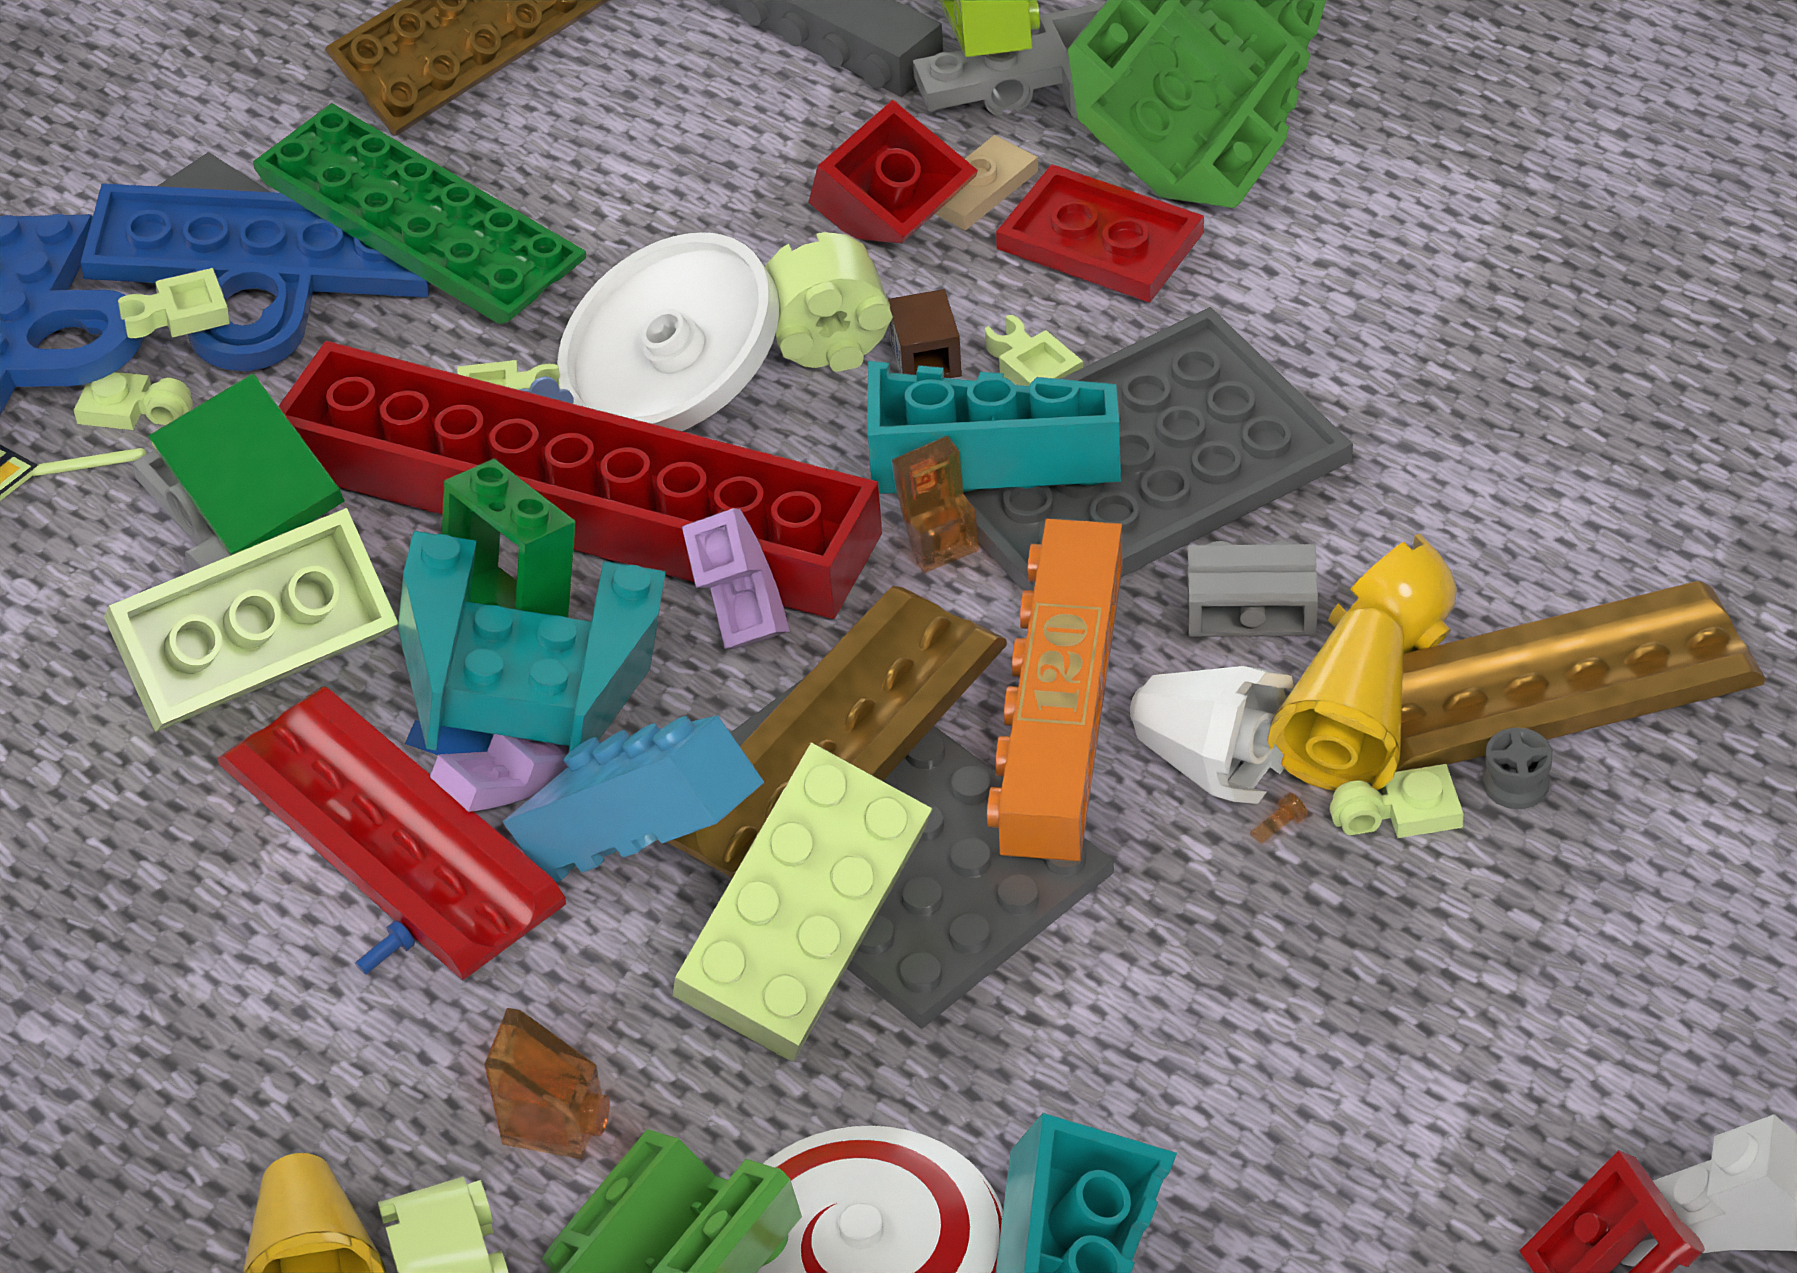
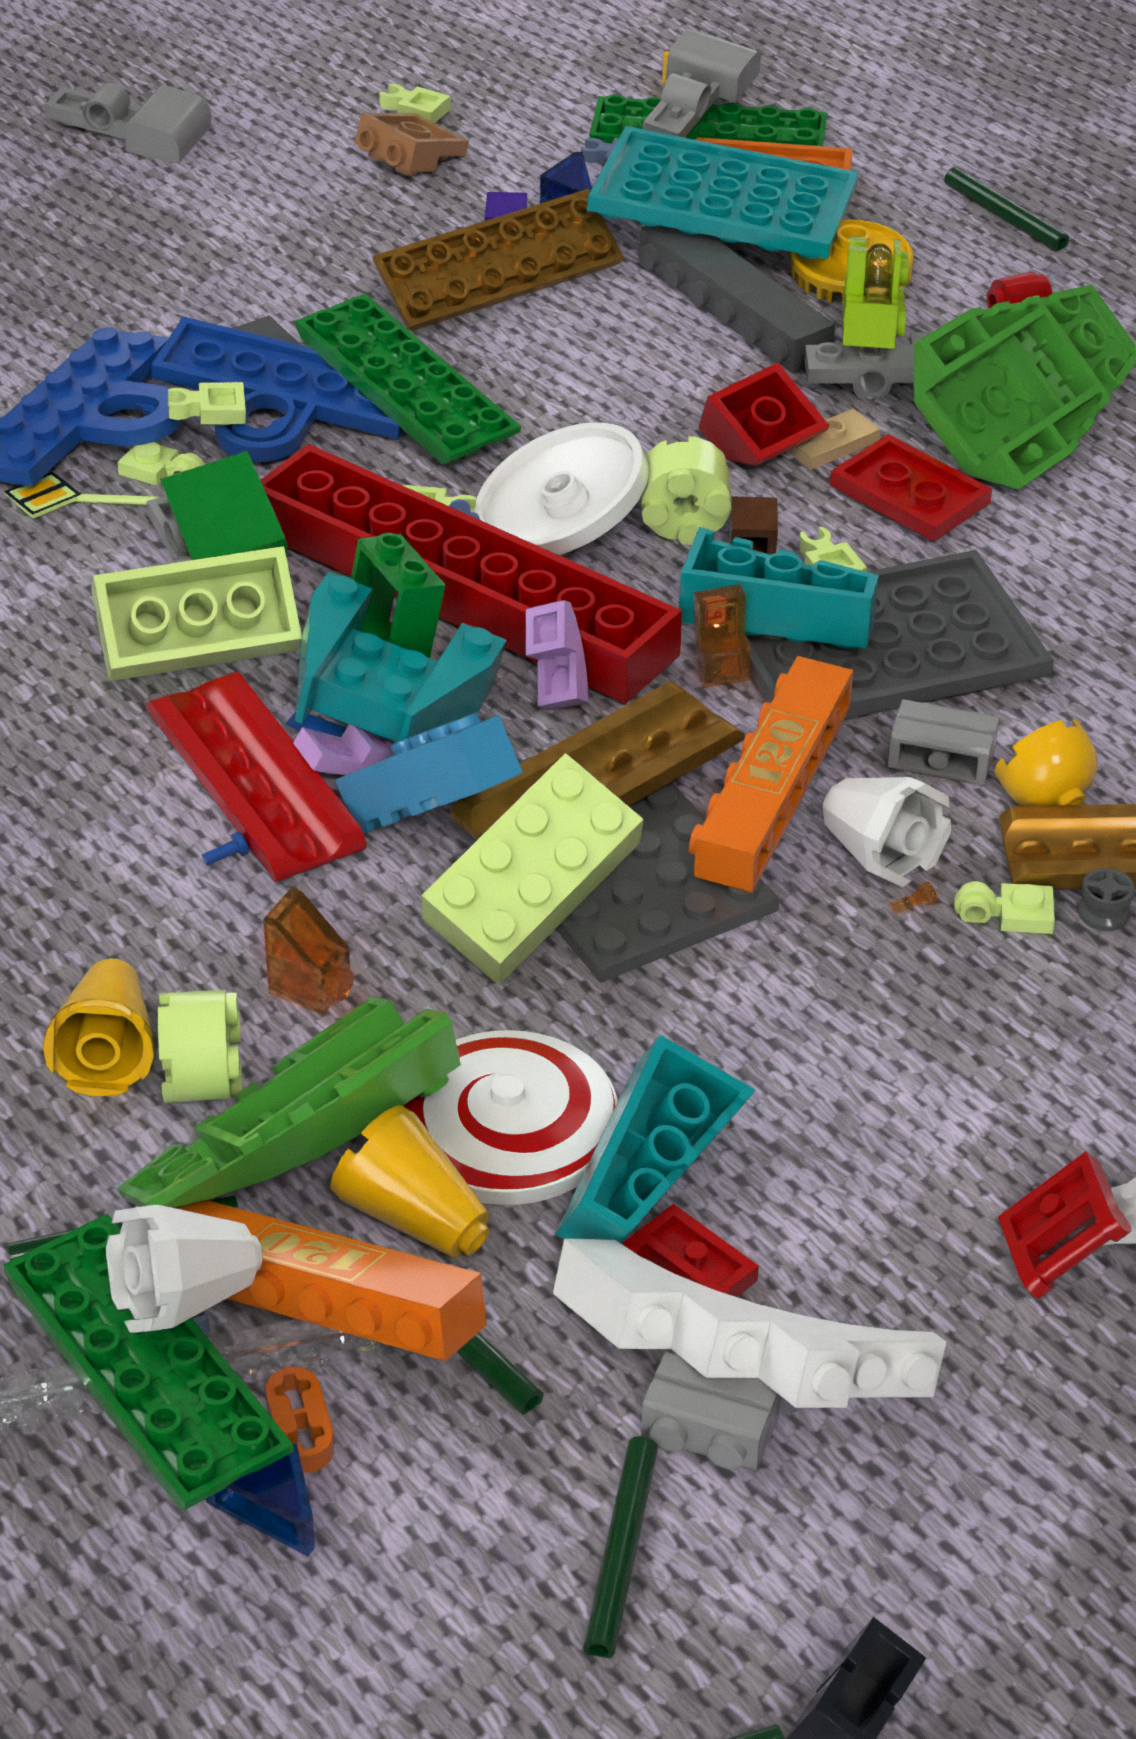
camera: 10 degrees right, 5 degrees down
yellow cone [1267,608,1404,791] -> none

